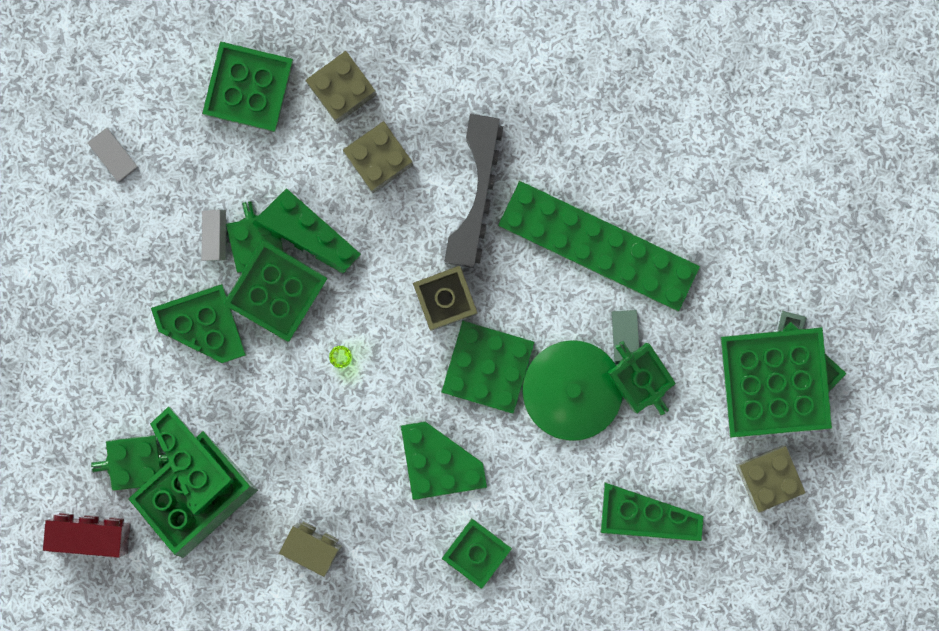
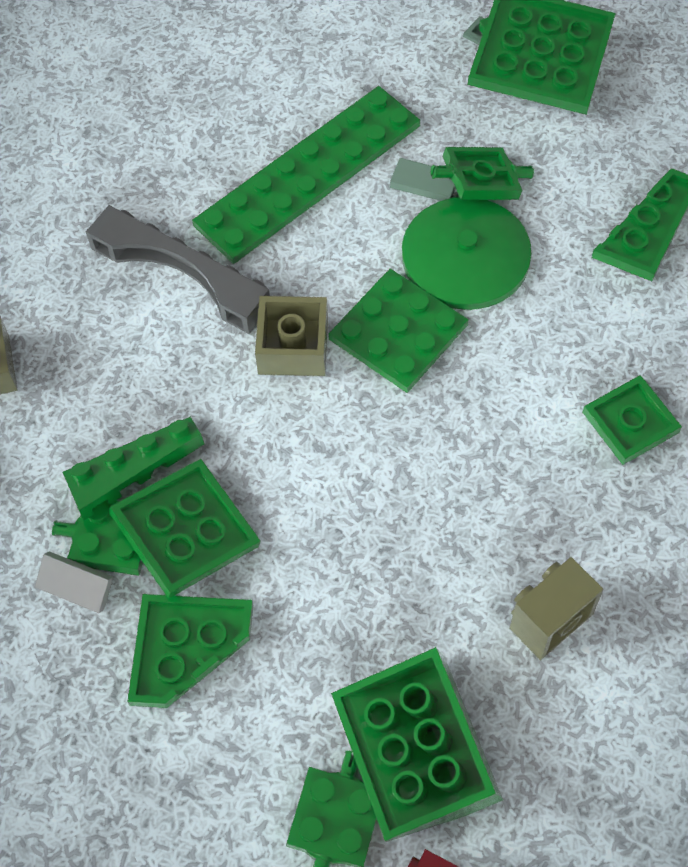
camera: 70 degrees left, 25 degrees down
green wing [150,406,234,516] -> none
clear neon green bush [329,346,352,368] -> none
olive brick [343,121,413,193] -> none
green plate [401,421,487,500] -> none
olive brick [736,445,806,513] -> none

